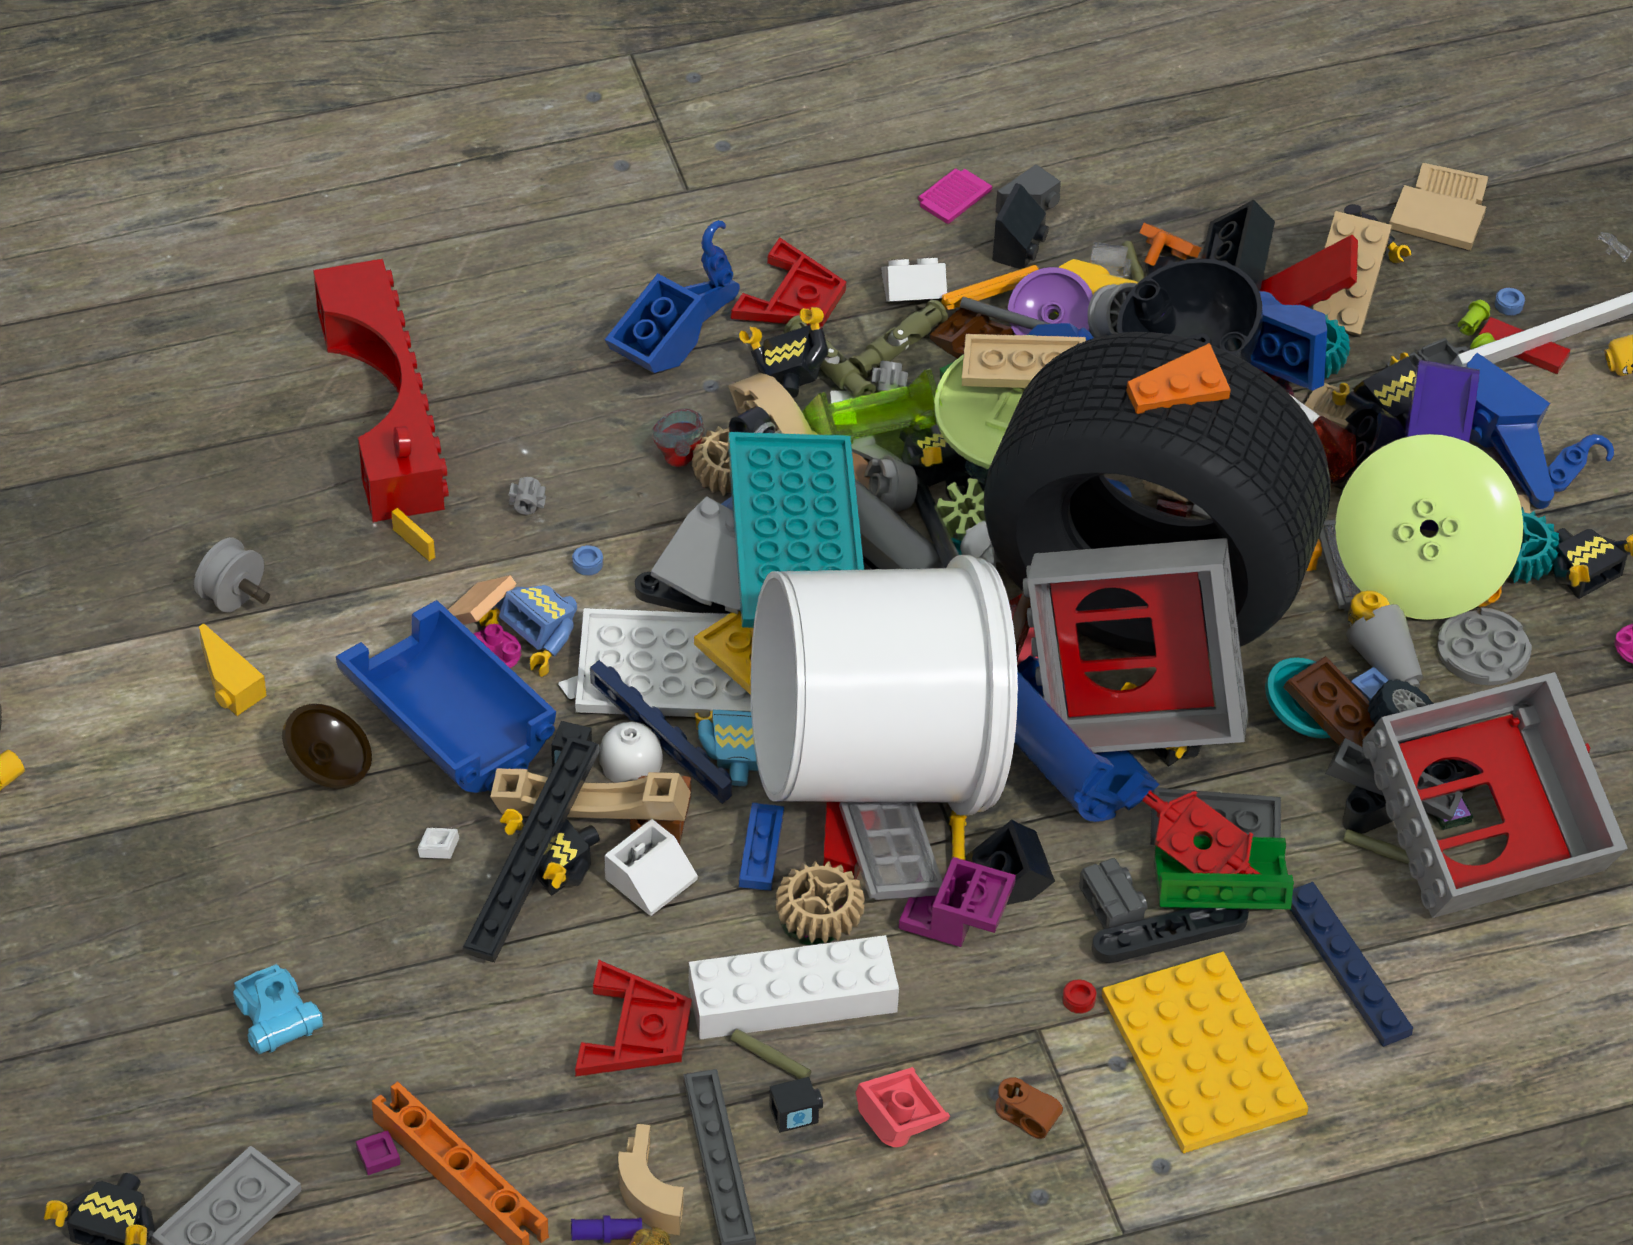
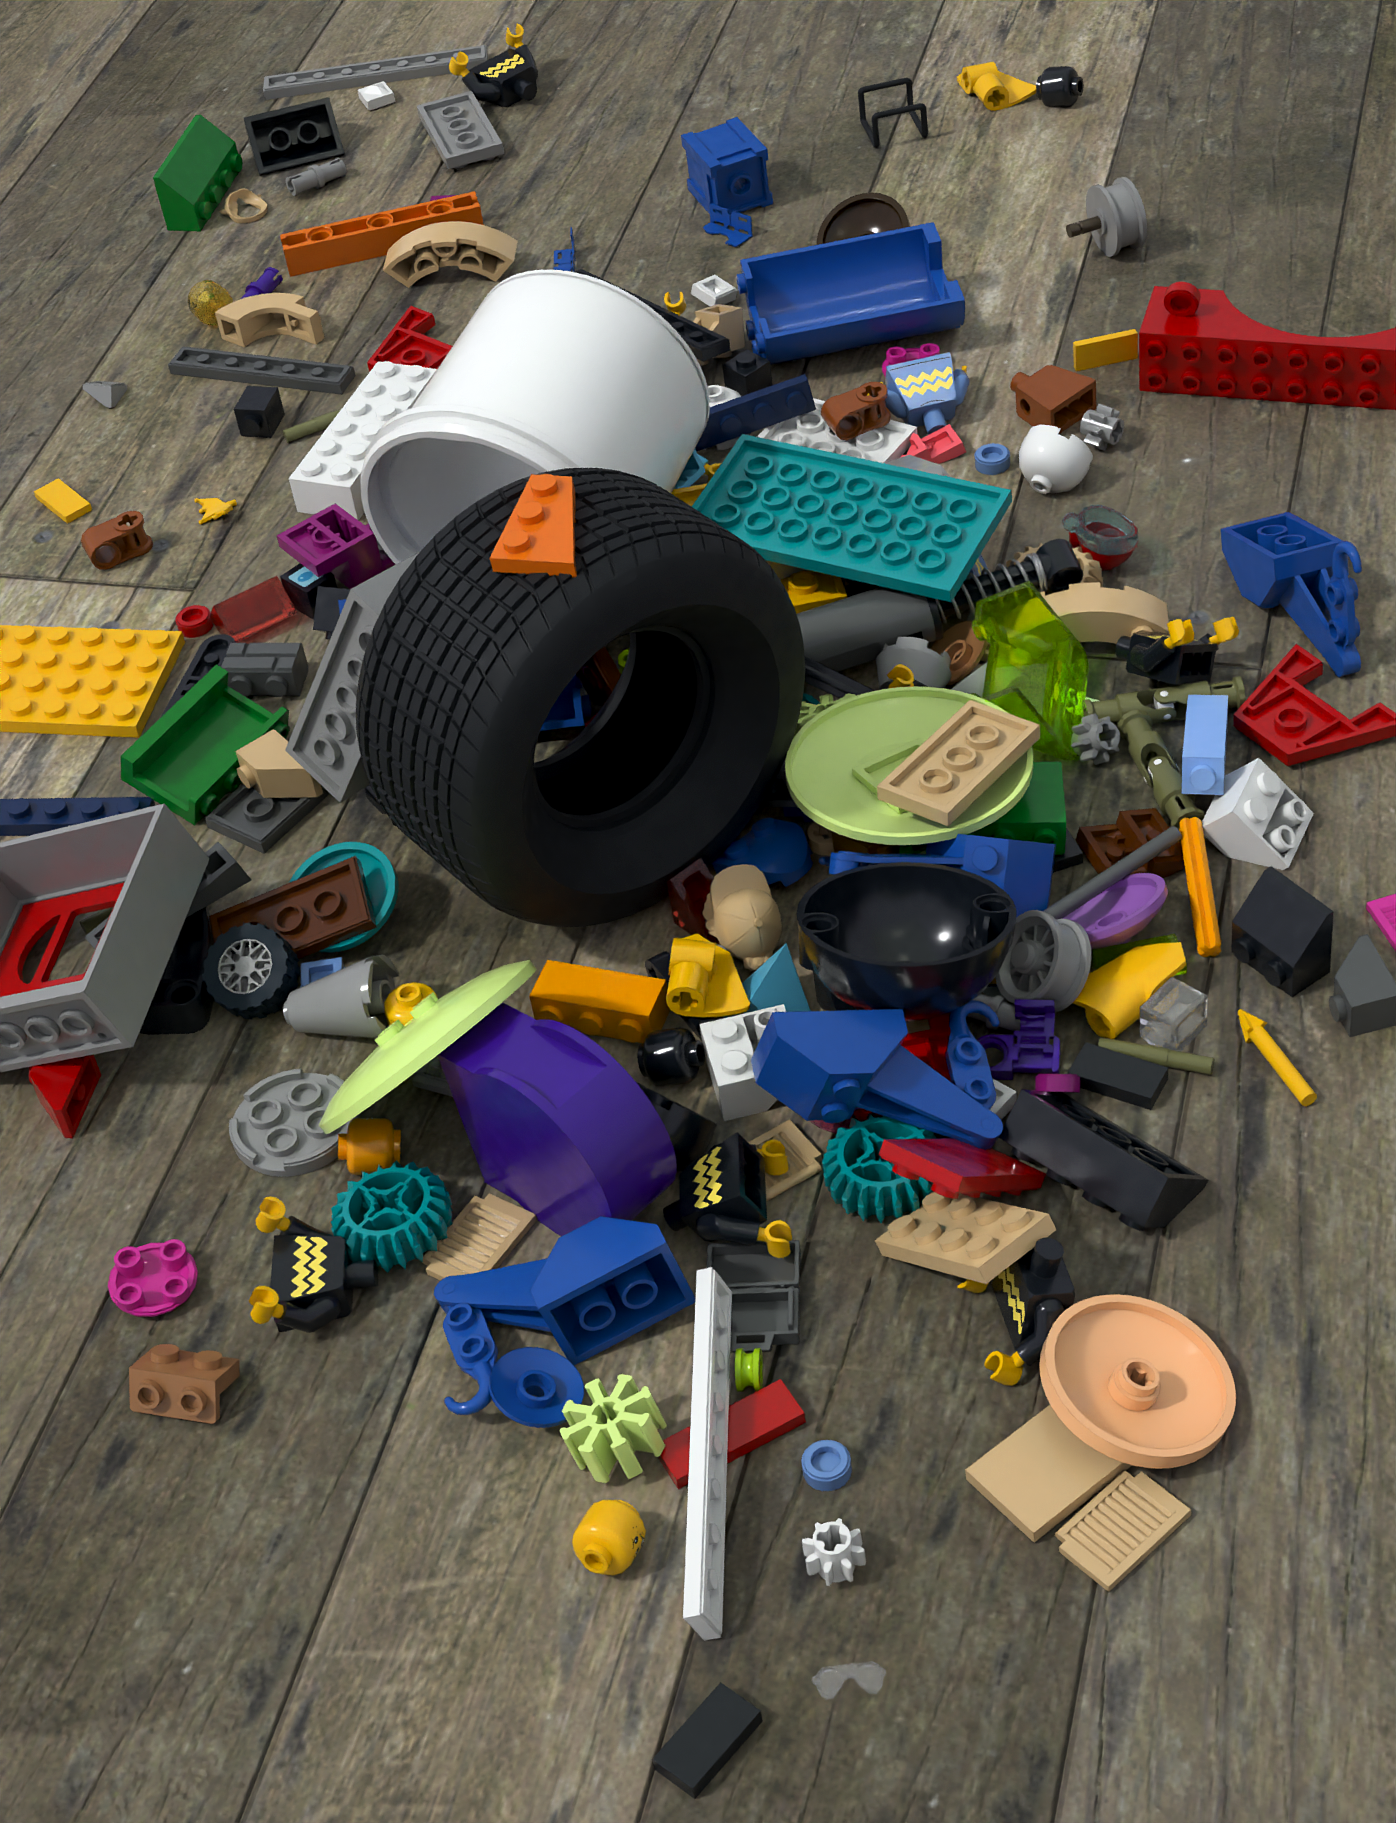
camera: 130 degrees right, 5 degrees down
yellow slope [199,623,267,716] -> none
medium azure piece [233,964,323,1055] -> none
light nougat tile [448,575,516,624] -> none
coral slope [855,1067,950,1147] -> none
orange plate [1139,223,1202,266] -> none
red plate [1142,790,1261,874] -> none
clear red slope [1312,416,1357,482] -> none
lime pin [1458,300,1490,336] -> none
none -> yellow piece [34,478,92,524]
none -> yellow piece [194,498,237,525]
none -> clear red brick [209,576,298,643]
none -> tan slope [235,729,323,798]
none -> black brick [280,563,338,620]
none -> tan brick [383,221,518,288]
none -> blue dish [489,1347,584,1428]
none -> blue piece [554,227,576,272]
none -> yellowish green gear [560,1374,667,1483]
none -> blue container [681,117,773,223]
none -> blue piece [703,203,753,247]
none -> white gear [802,1518,866,1586]
none -> dark orange piece [821,382,891,441]
none -> black piece [858,78,928,148]
none -> coral slope [900,424,966,464]
none -> dark orange torso [1010,365,1096,435]
none -> white cylinder [1019,425,1093,494]
none -> light nougat dish [1039,1294,1236,1469]
none -> light blue brick [1182,695,1228,795]
none -> yellow piece [1238,1009,1317,1106]

